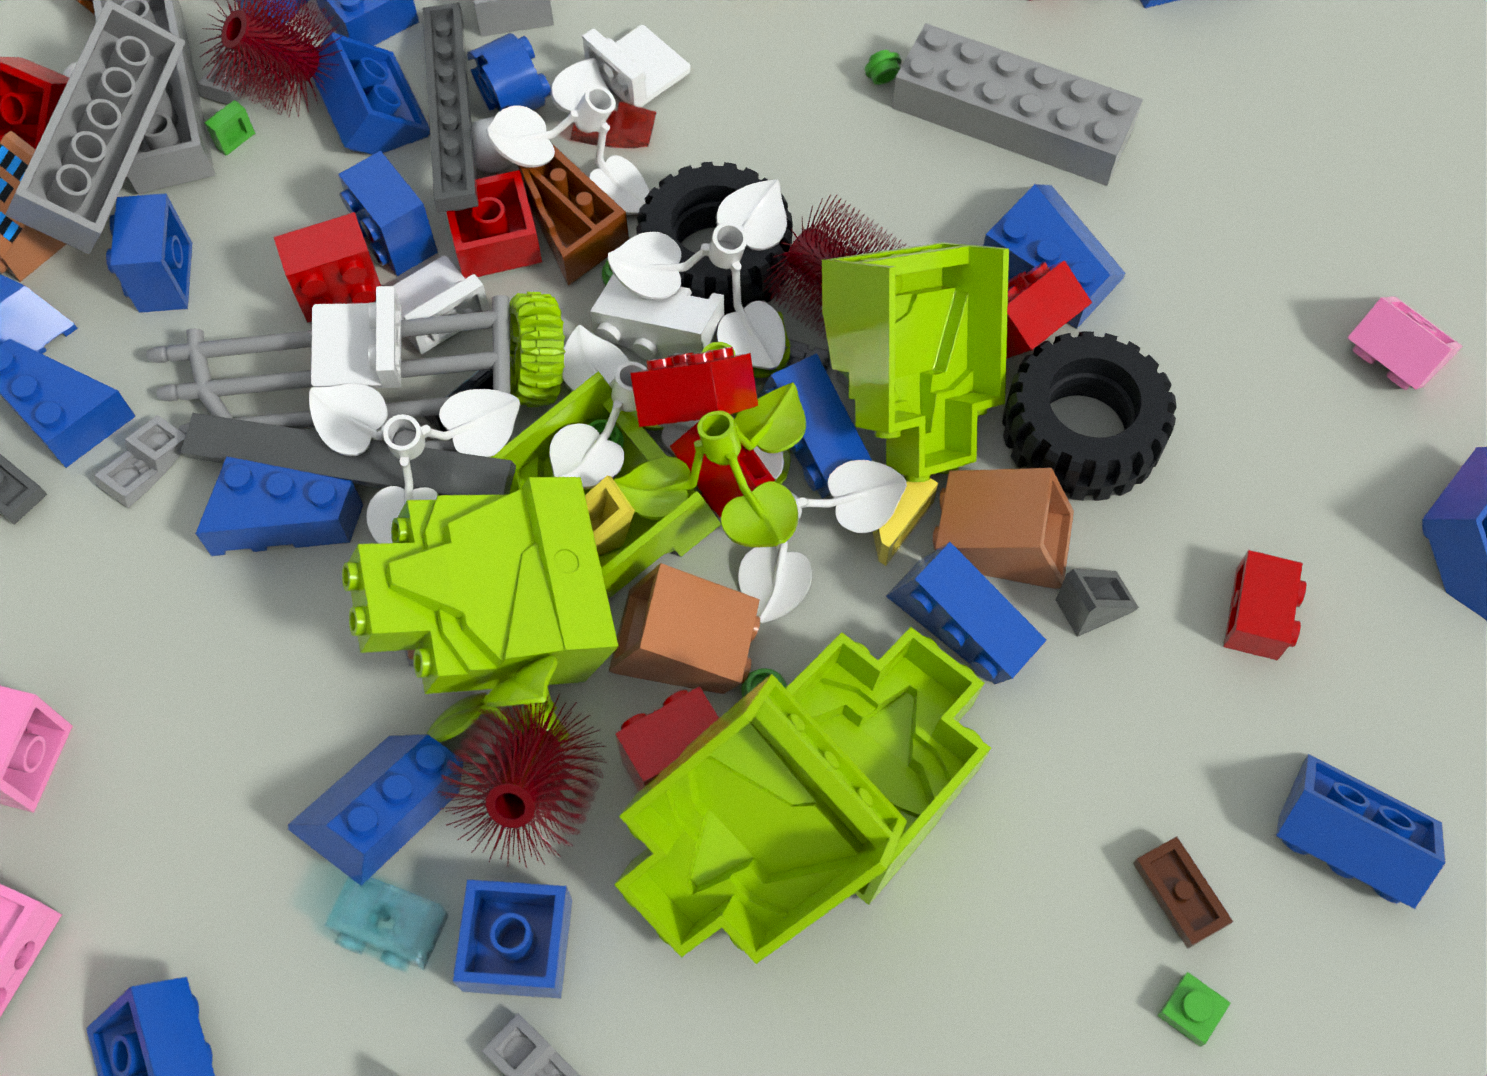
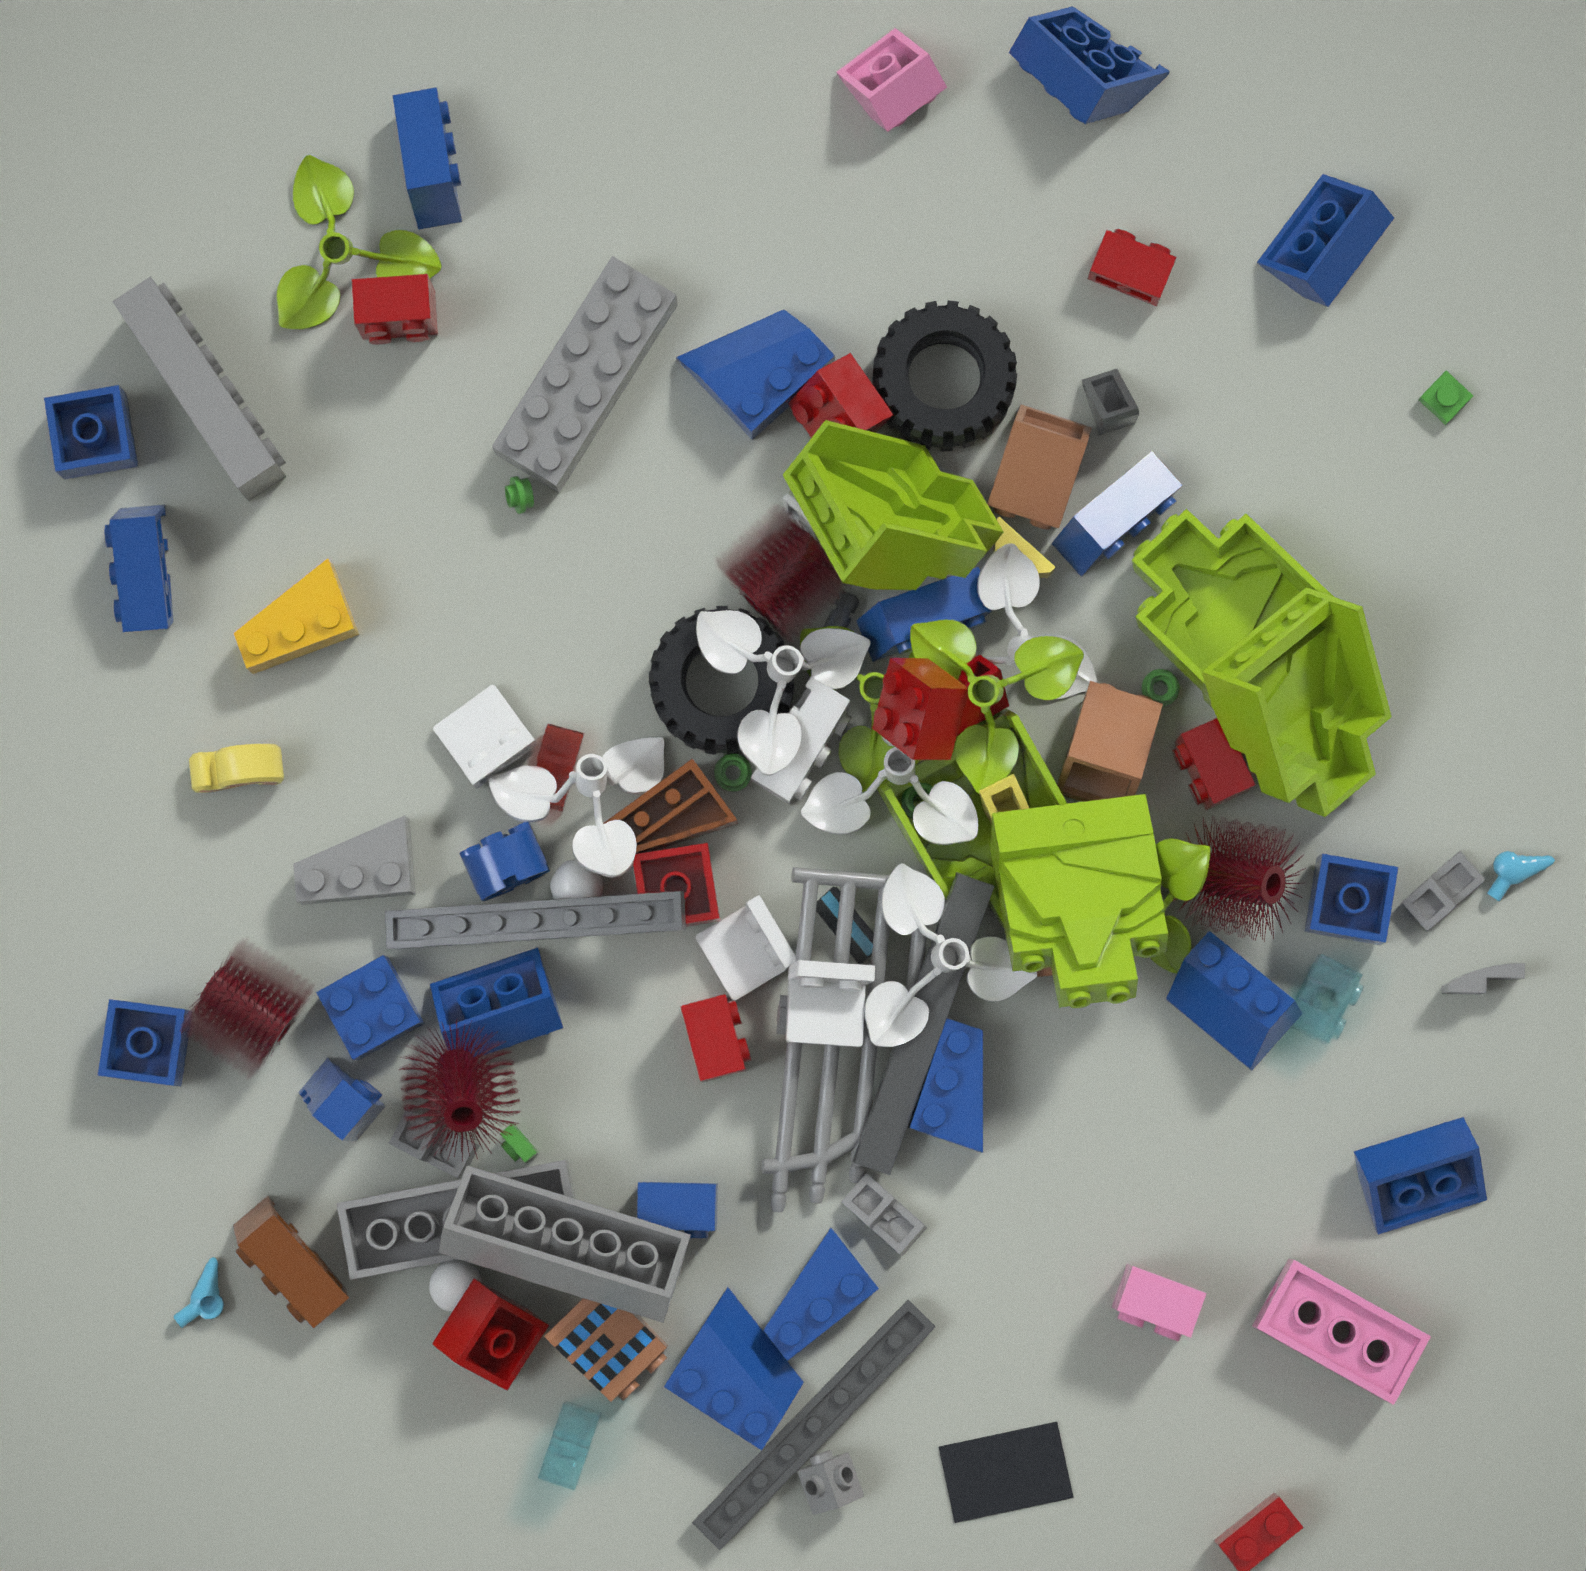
camera: 80 degrees left, 20 degrees up
blue brick [338,150,438,276] -> none
lime gear [509,291,566,407] -> none
reddish brown plate [1133,836,1233,949] -> none

